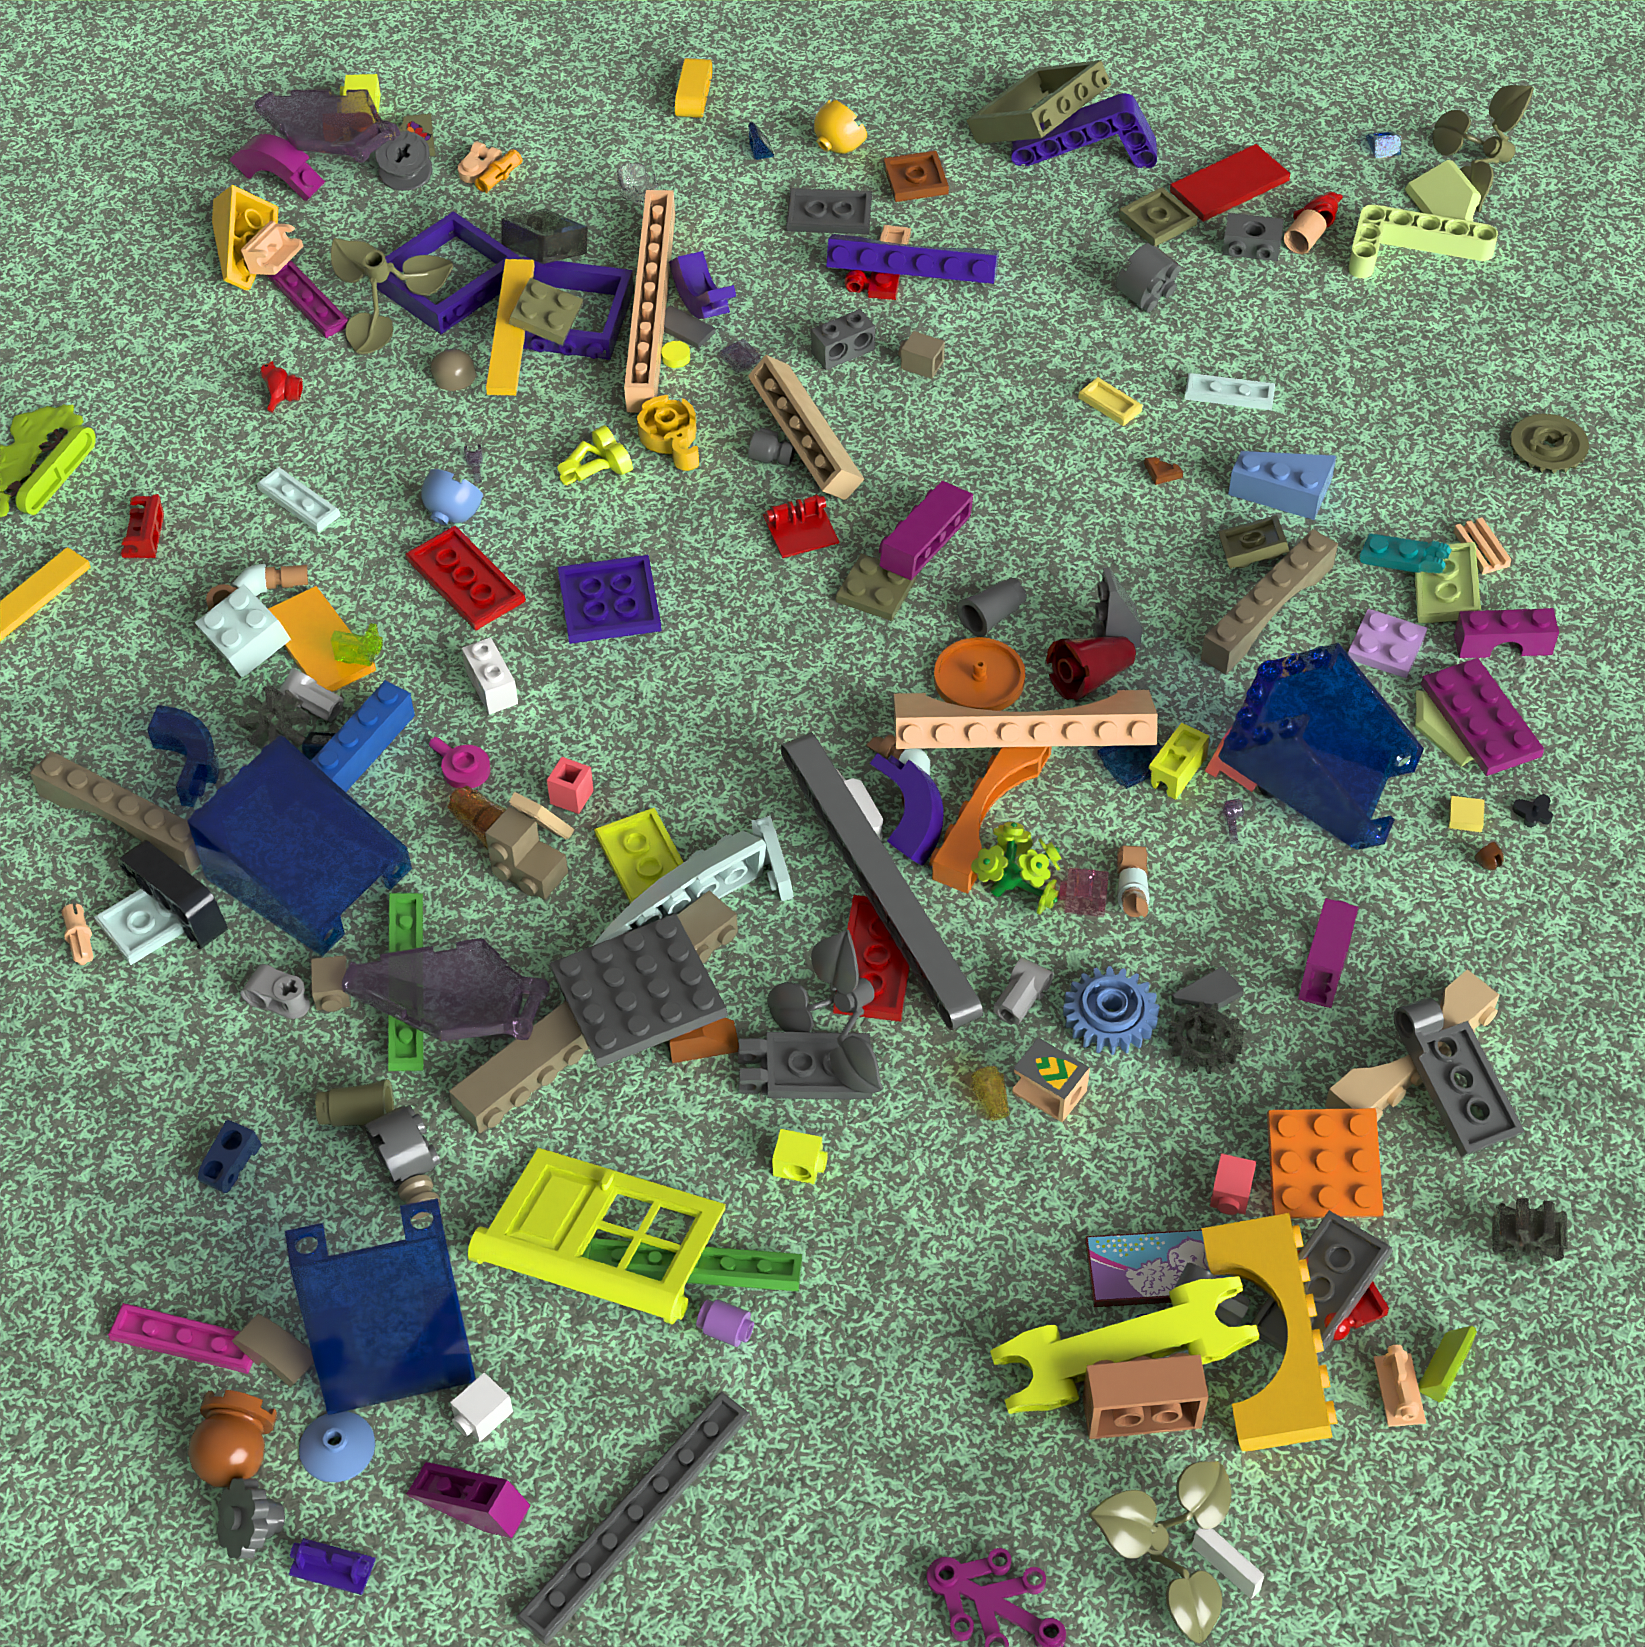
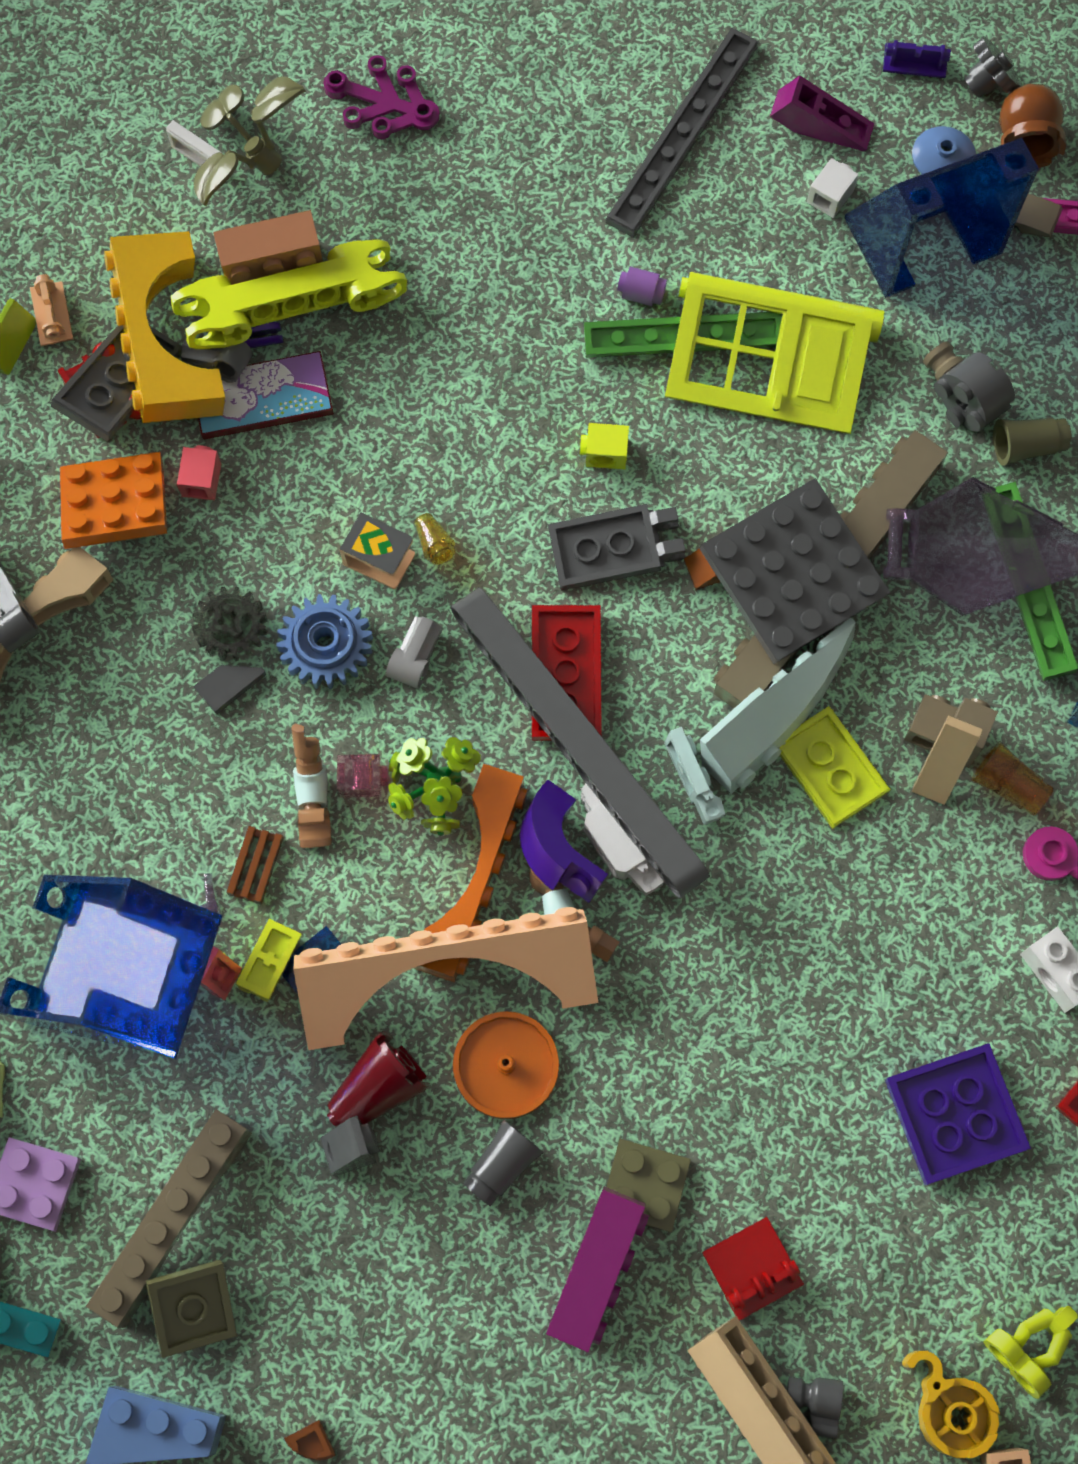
camera: 170 degrees right, 20 degrees up
coral brick [547,757,594,814] -> none
dark grey plant [767,930,884,1093] -> none
magenta window [1298,898,1359,1009] -> none
none -> dark orange tile [226,826,284,904]

